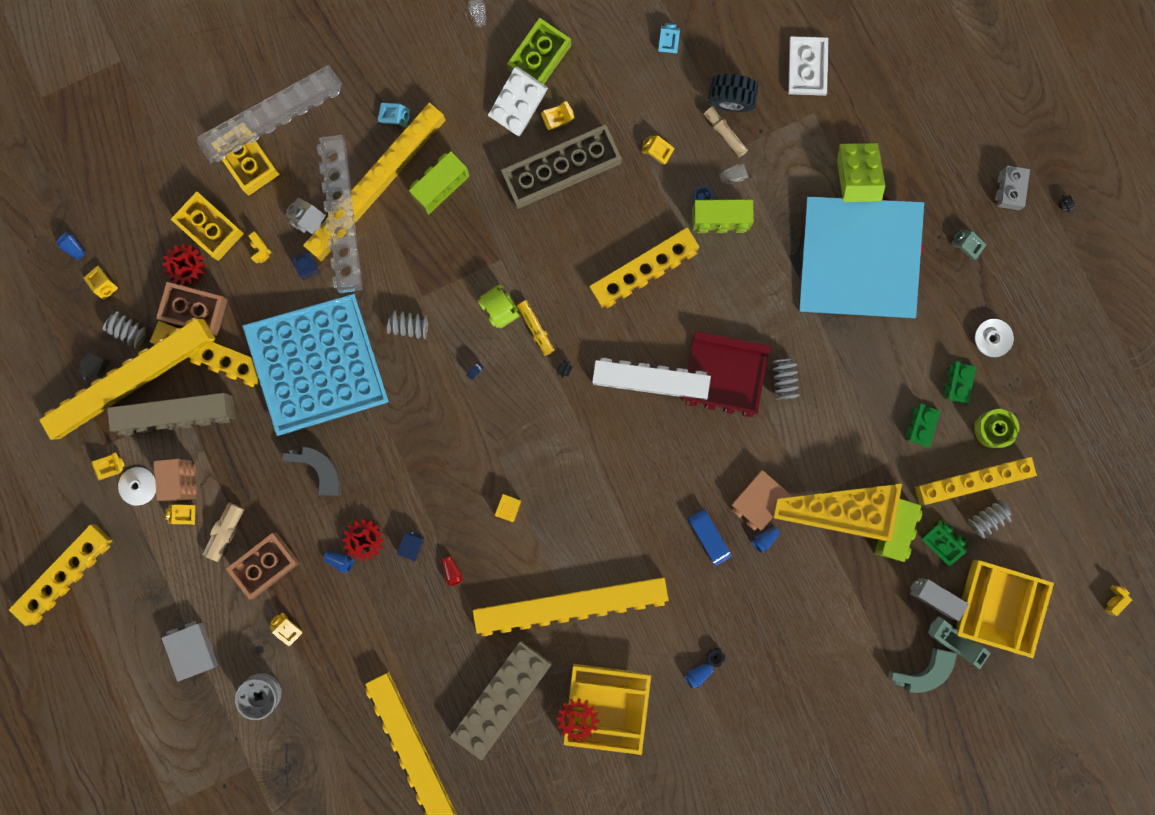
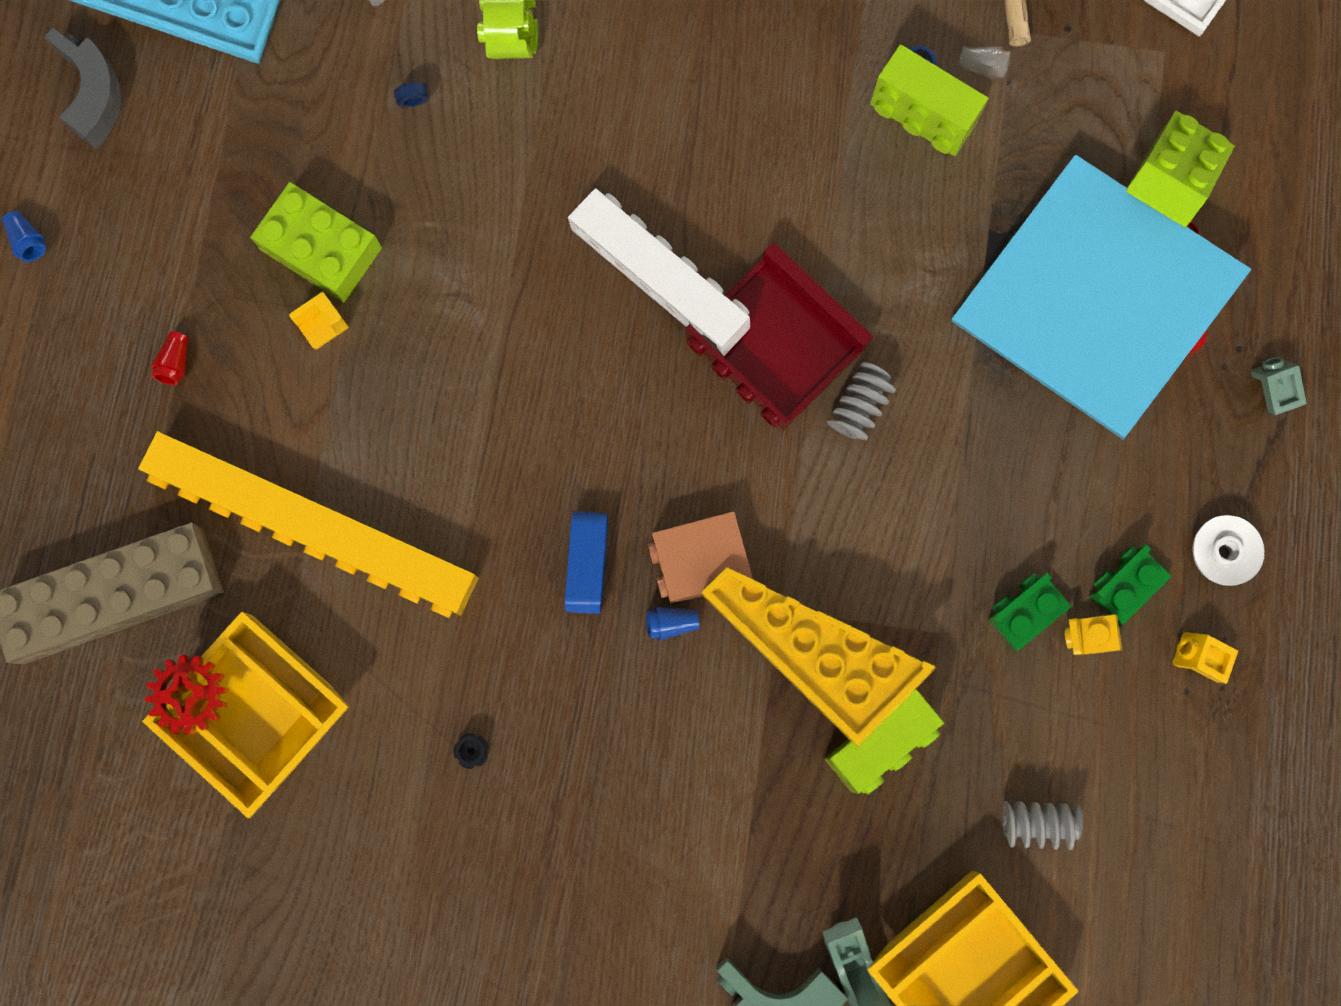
camera: 35 degrees right, 5 degrees down
red gear [342,519,385,561] -> none
dark blue brick [397,530,425,561] -> none
yellow pin [517,300,555,356] -> none
black plate [557,360,573,378] -> none
yellow brick [589,227,700,308] -> none
blue cone [684,662,714,689] -> none
light grey brick [910,578,969,621] -> none
yellow brick [915,457,1037,505] -> none
green bracket [922,519,968,567] -> none
lime brick [975,409,1019,448] -> none
none -> lime brick [250,182,382,303]
none -> yellow bracket [1065,615,1122,655]
none -> yellow bracket [1173,632,1238,684]

